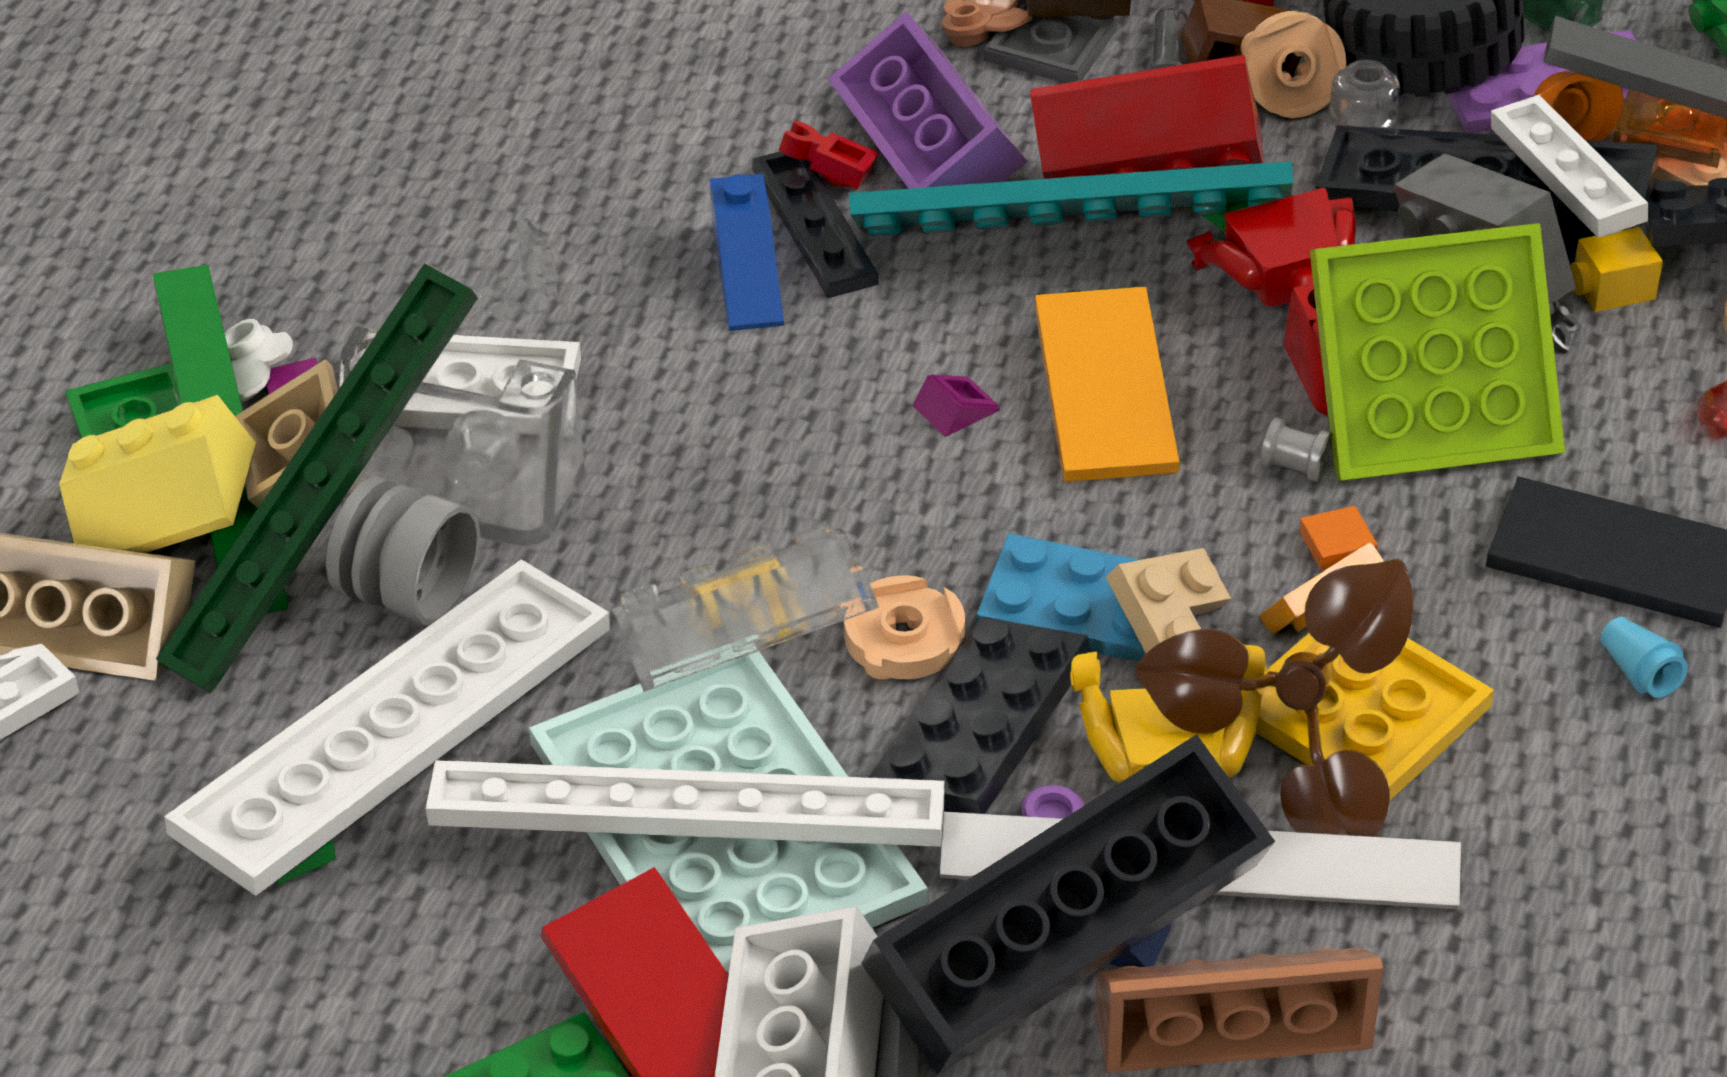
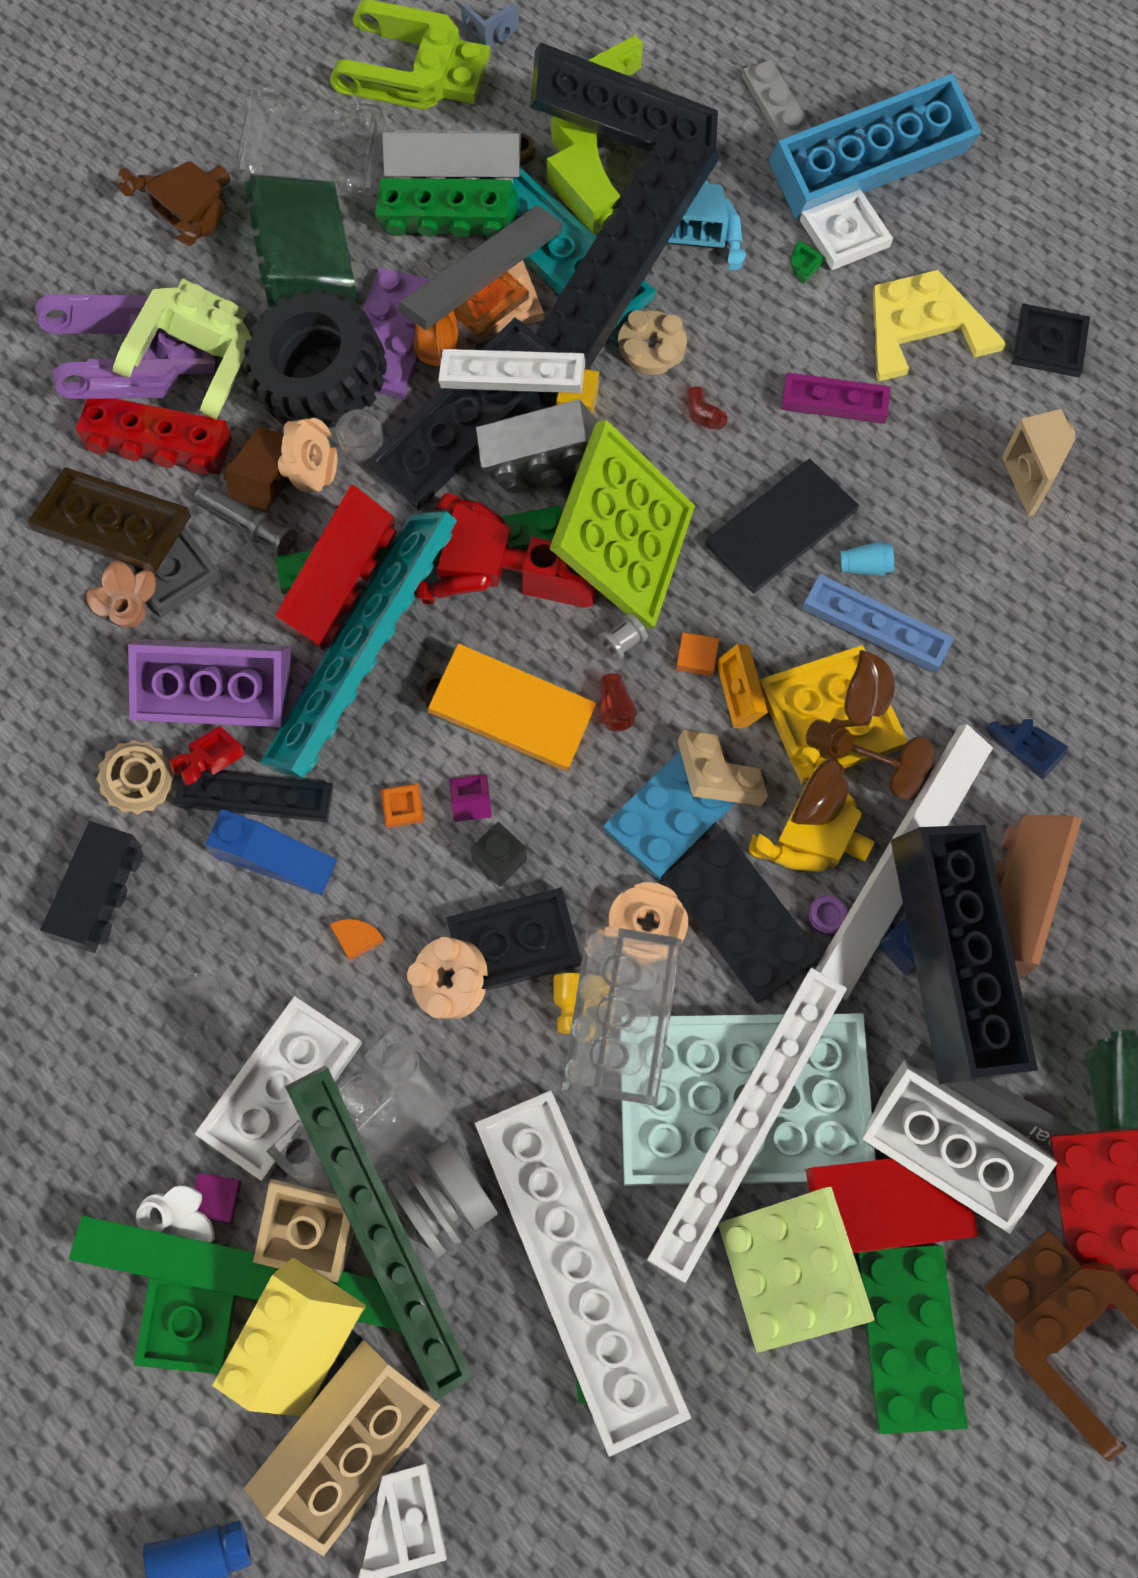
camera: 65 degrees left, 25 degrees up
none -> black brick [40,821,143,954]
none -> tan piece [96,740,175,815]
none -> orange tile [330,919,385,961]
none -> orange tile [381,783,425,828]
none -> light nougat plate [407,937,488,1019]
none -> black plate [446,887,582,991]
none -> pearl dark grey brick [470,821,527,887]
none -> clear red cone [600,673,637,732]
none -> yellowish green plate [718,1187,875,1353]
none -> medium blue plate [802,574,954,673]
none -> dark blue slope [987,719,1068,779]

